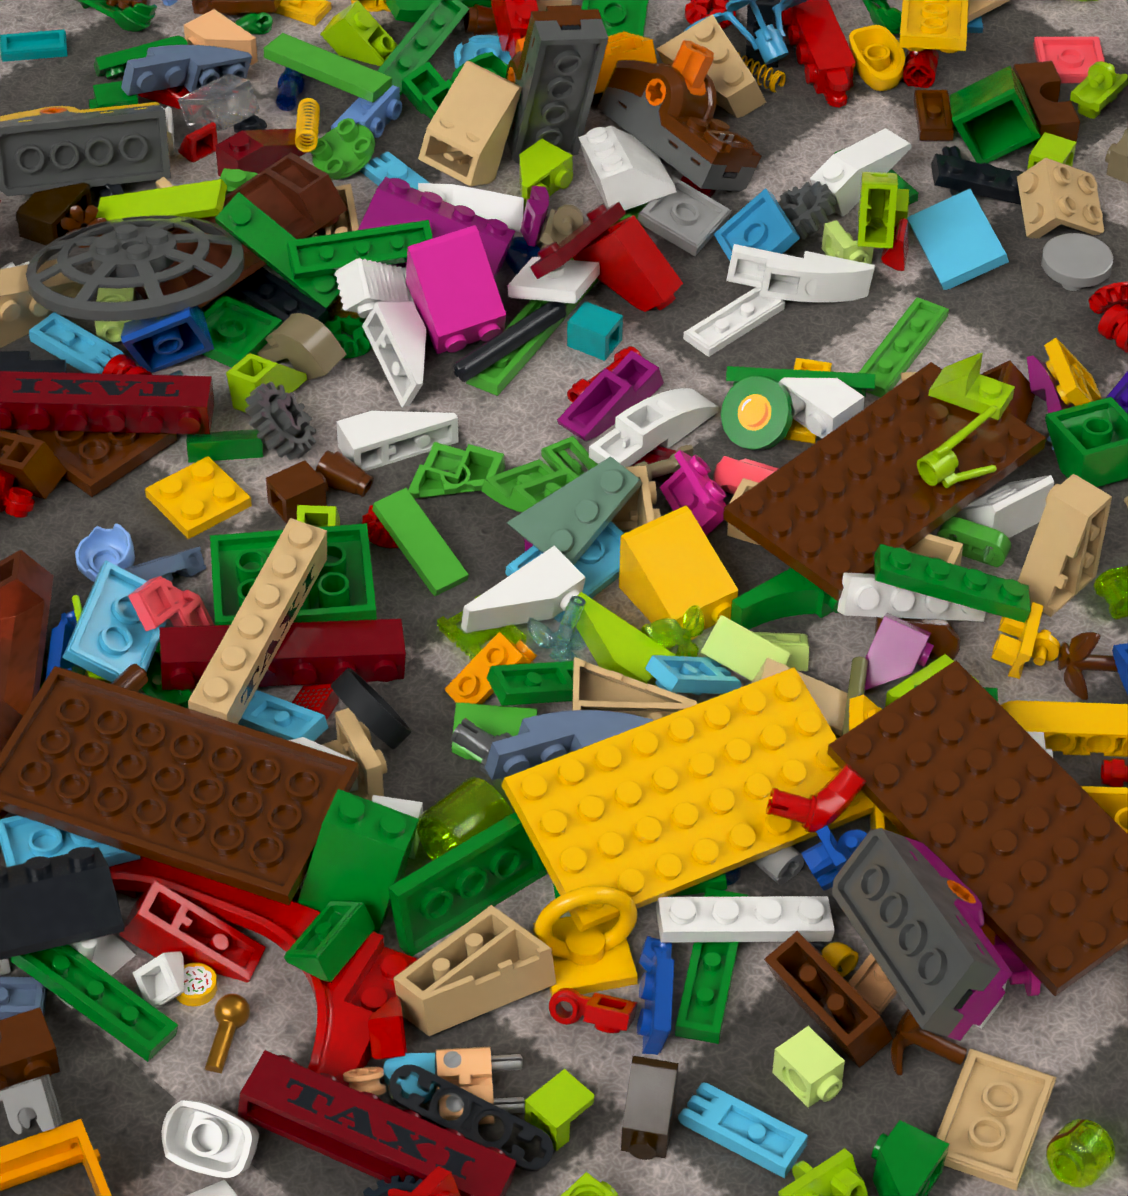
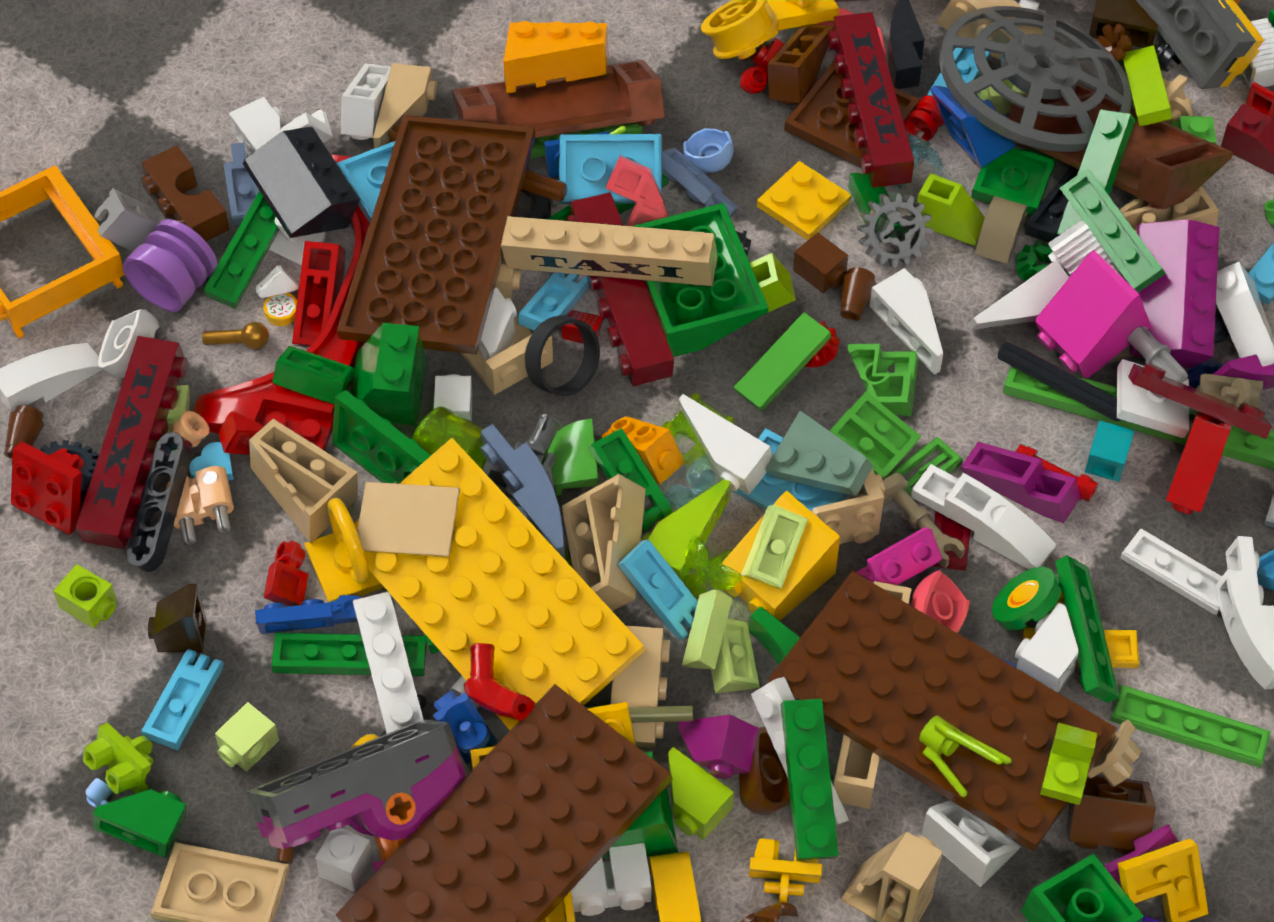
camera: 80 degrees right, 10 degrees up
lime panel [525,1069,594,1151] -> none
reddish brown brick [764,931,893,1068] -> none
bright green beam [936,517,1011,567] -> none
none -> medium lavender wheel [123,219,218,312]
none -> tan window [357,482,460,557]
none -> yellowish green slope [742,505,808,589]
none -> light grey axle [1128,326,1188,383]

